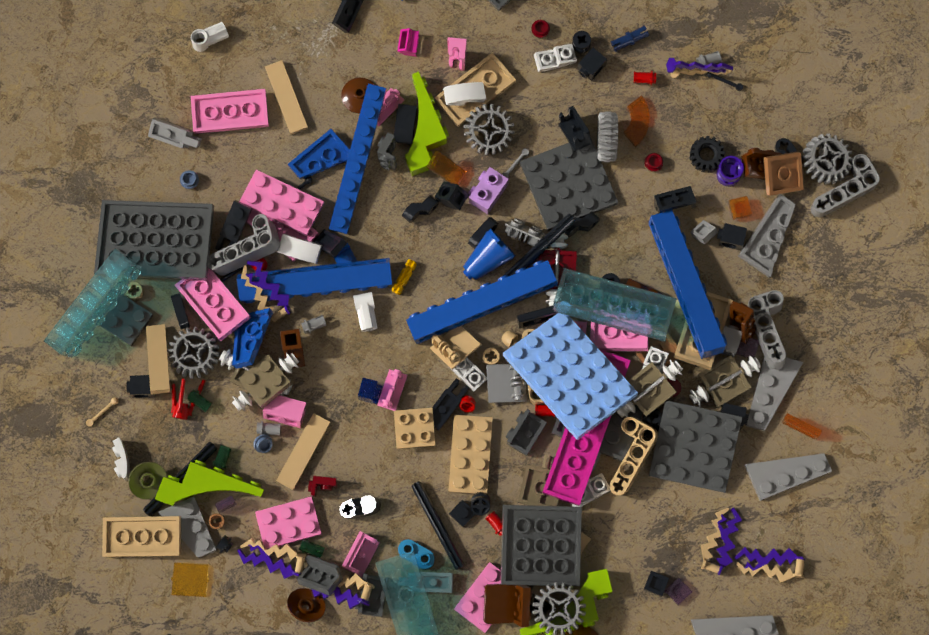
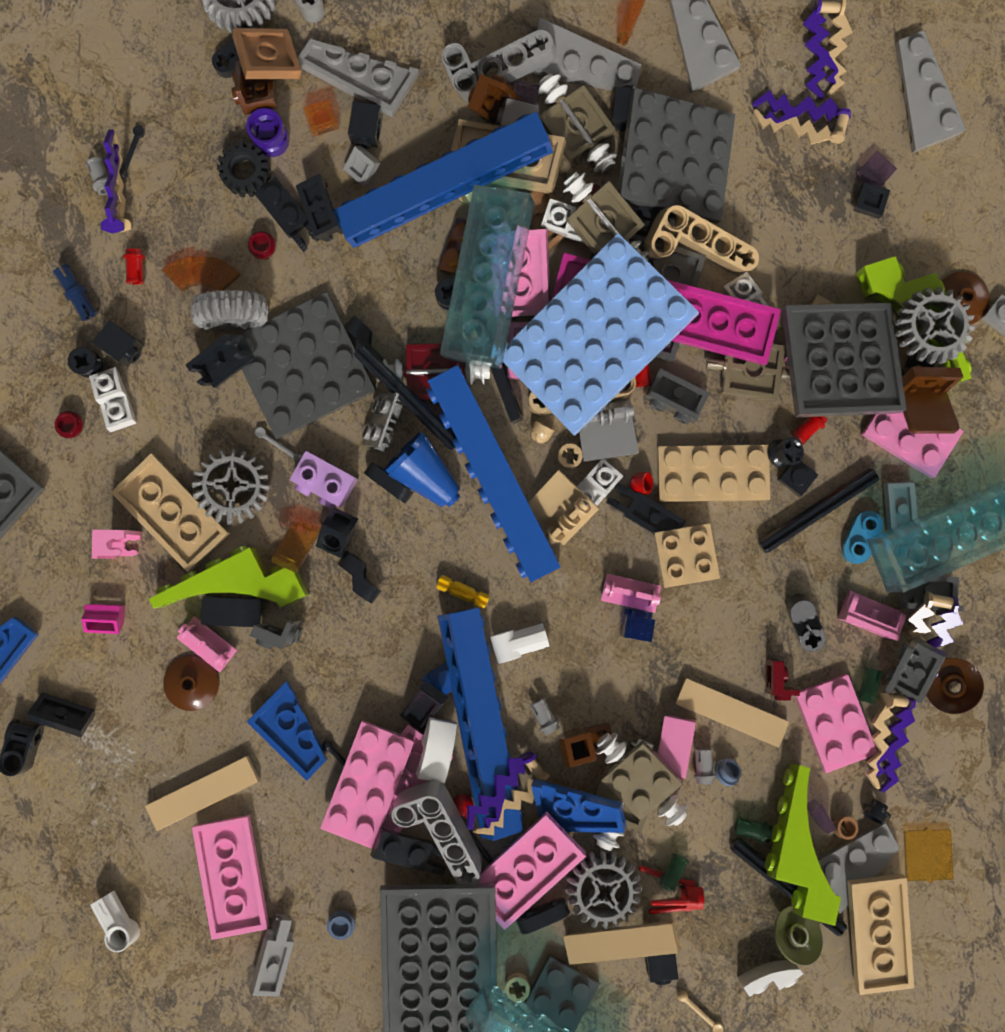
camera: 100 degrees left, 10 degrees up
blue plate [329,84,387,235] -> none
white slope [443,82,486,106] -> none
none -> black hinge [254,177,320,252]

